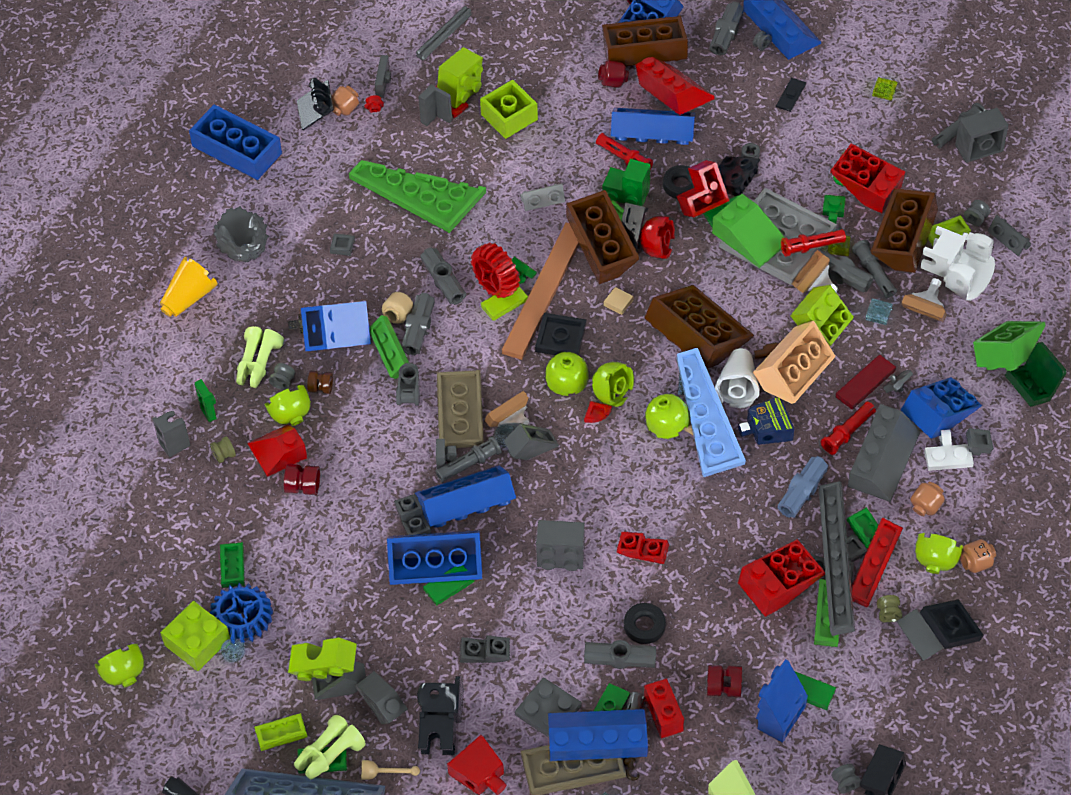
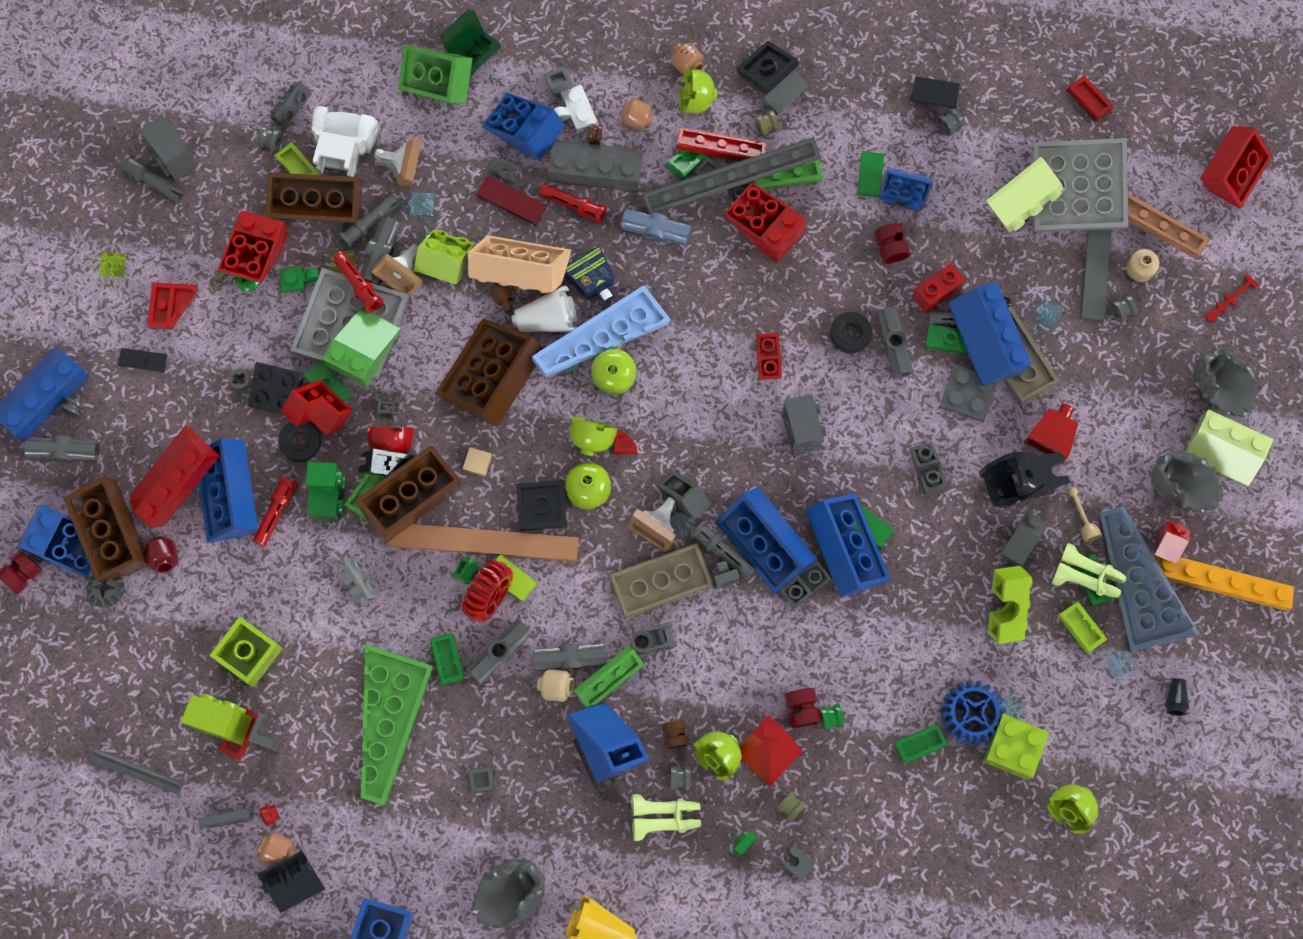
camera: 110 degrees left, 20 degrees up
none -> dark grey gear [85,575,125,608]
none -> red wing [147,282,198,330]
none -> dark grey piece [375,388,401,419]
none -> green plate [430,633,465,686]
none -> reddish brown bush [589,123,603,145]
none -> green wheel [820,703,844,731]
none -> clear light blue tile [1108,651,1134,676]

